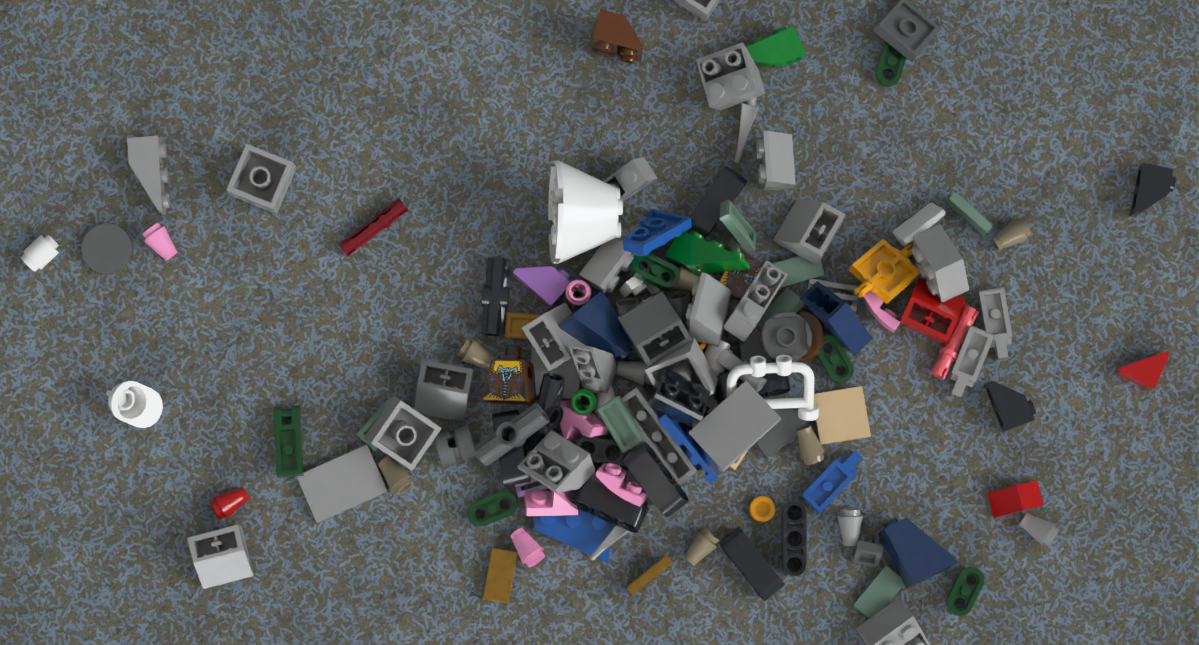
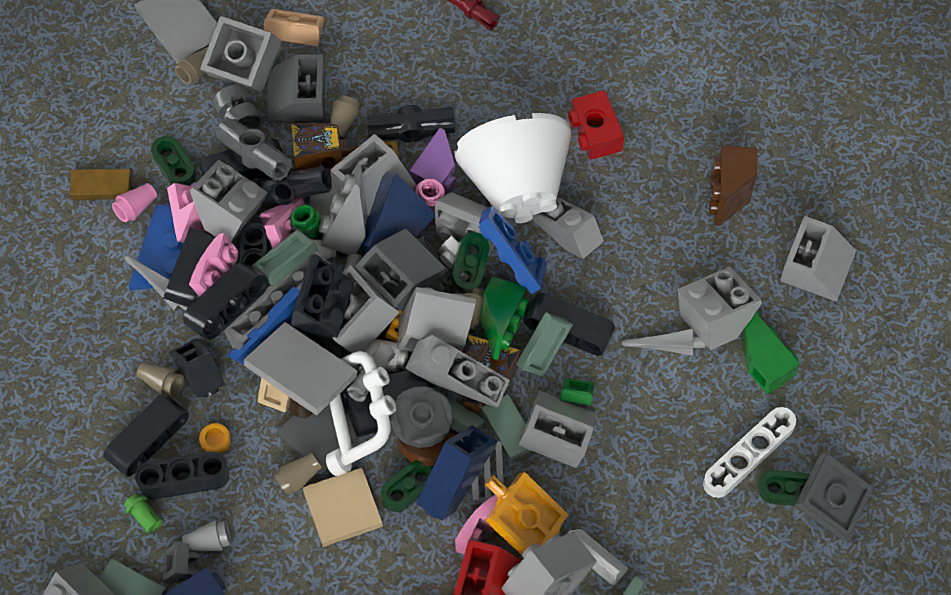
camera: 80 degrees right, 20 degrees down
pearl gold tile [627,555,673,596] -> none
light grey slope [756,131,796,190] -> none
blue hinge [800,450,863,514] -> none
none -> bright green pin [124,493,163,534]
none -> black slope [169,338,225,398]
none -> light nougat slope [264,9,325,46]
none -> green tile [560,378,595,405]
none -> red brick [568,90,624,160]
none -> white beam [703,407,796,498]

